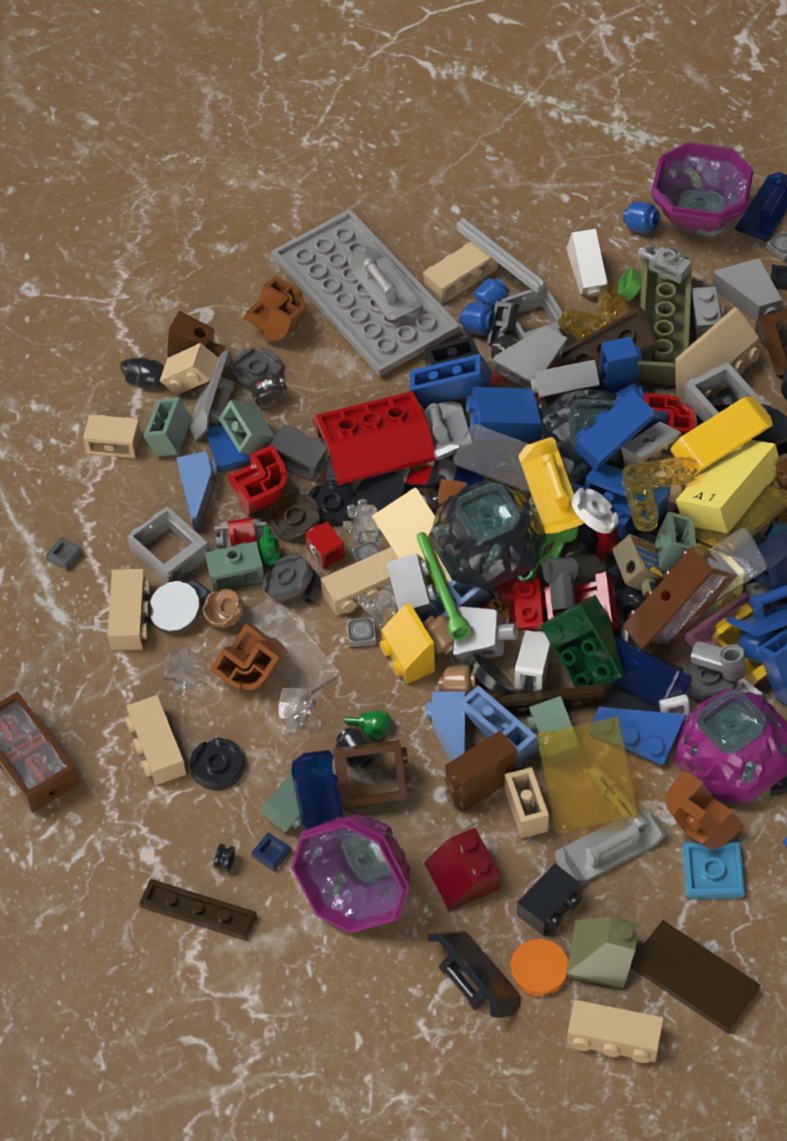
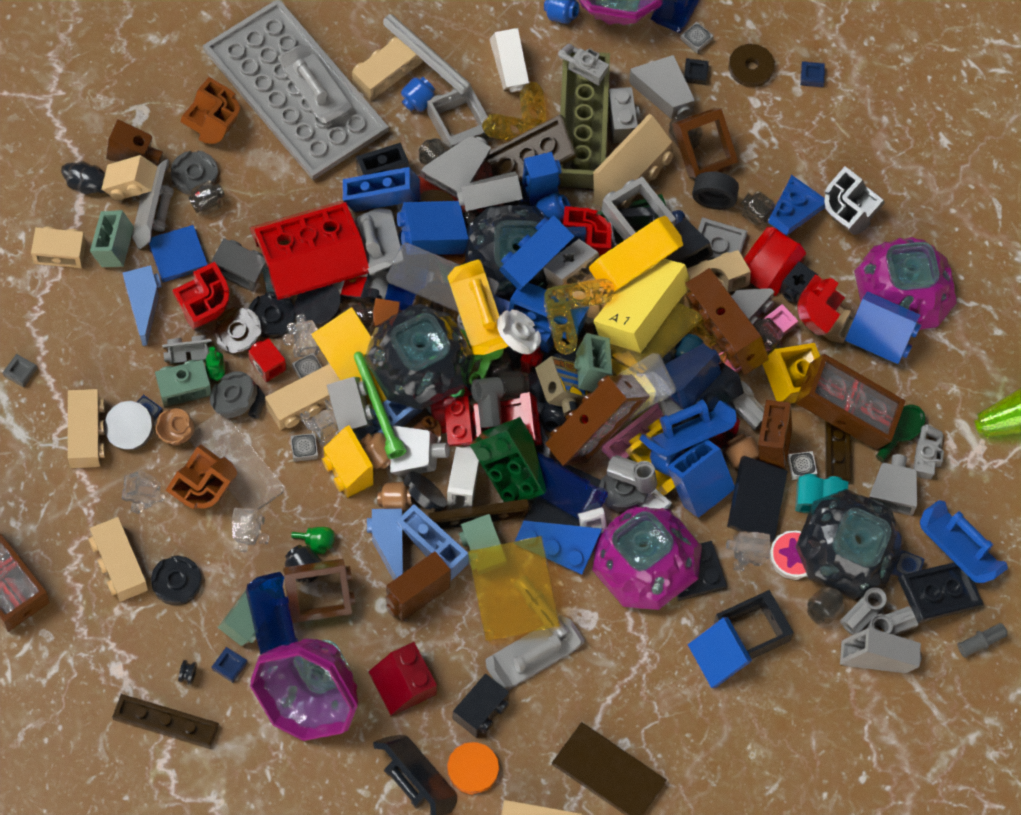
camera: 10 degrees left, 10 degrees up
light grey window [127,506,209,583] -> none
sand green brick [219,400,275,455] -> none
red tile [227,517,257,547] -> none
blue head [459,302,494,336] -> none
black tile [487,301,519,348] -> none
tan brick [505,767,549,838] -> none
olive slope [565,916,639,990] -> none
bright green beam [618,267,642,301] -> none
dark orange brick [665,771,744,849] -> none
dark azure tile [682,842,745,899] -> none

